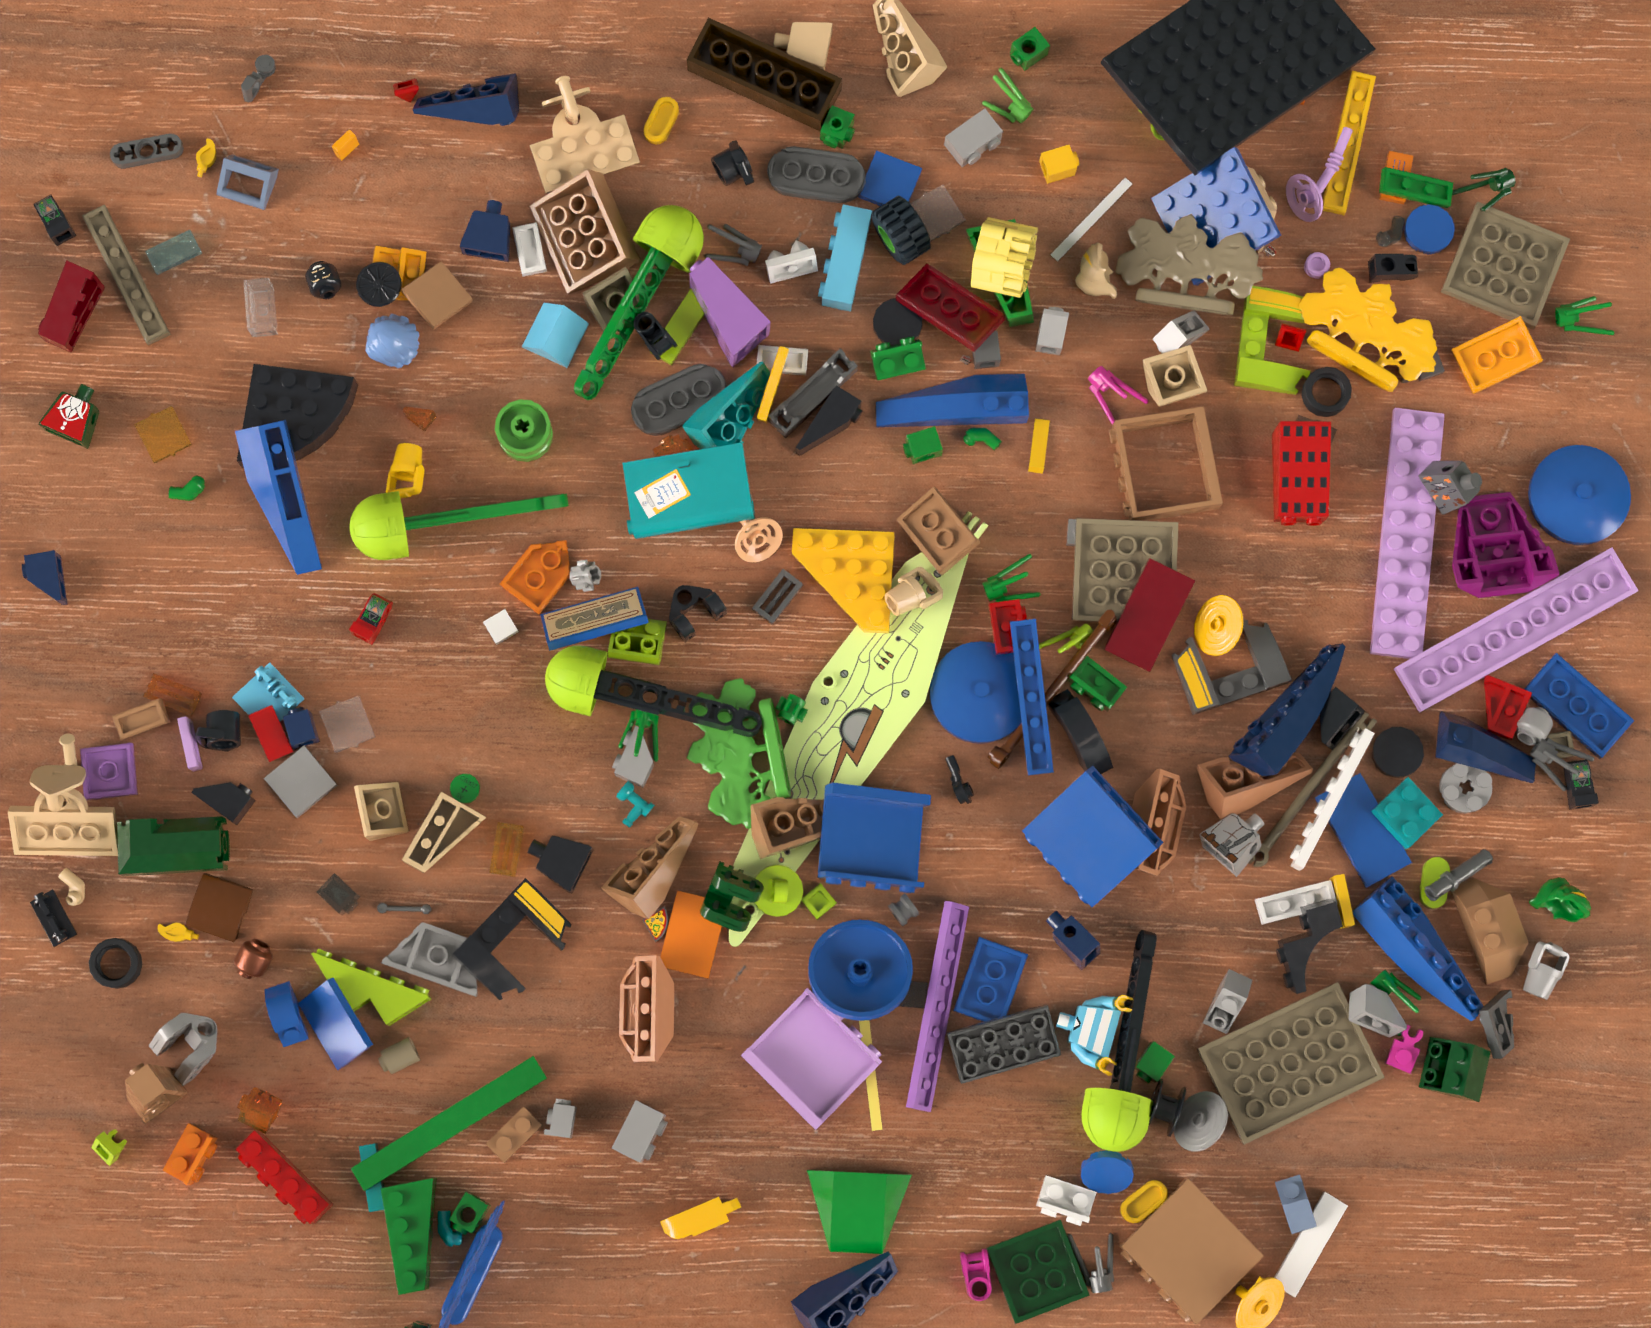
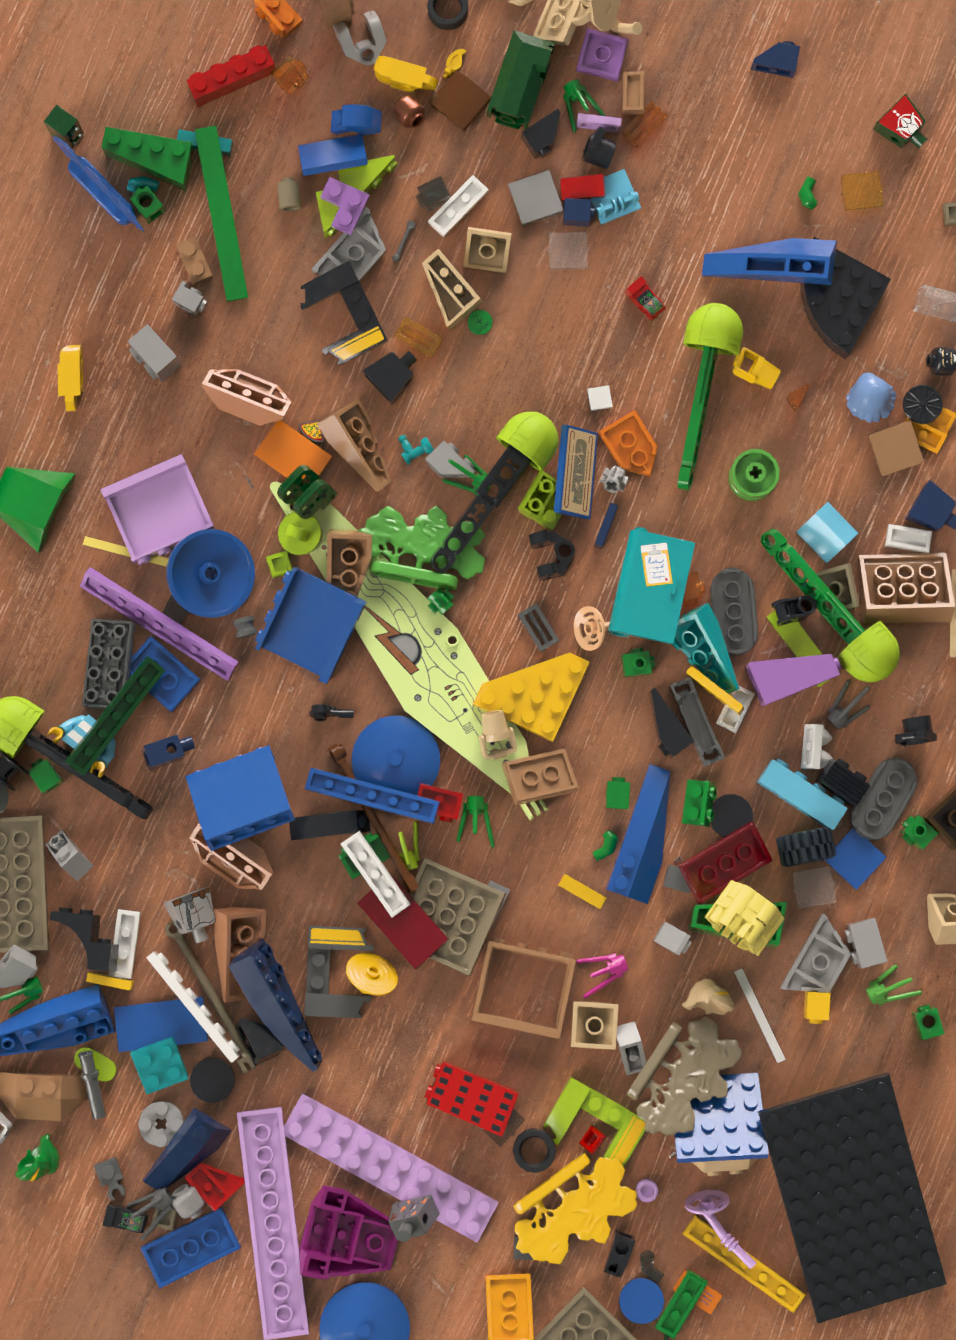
camera: 110 degrees right, 5 degrees up
none -> dark green plate [65,656,165,776]
none -> dark grey plate [94,1156,126,1200]
none -> medium lavender plate [321,177,370,236]
none -> white tile [341,831,410,917]
none -> yellow piece [373,56,438,93]
none -> white plate [428,175,489,238]
none -> green plant [563,79,607,132]
none -> dark blue tile [594,503,618,549]
none -> green brick [621,648,655,678]
none -> light grey wing [779,913,851,993]
none -> black brick [816,758,870,807]

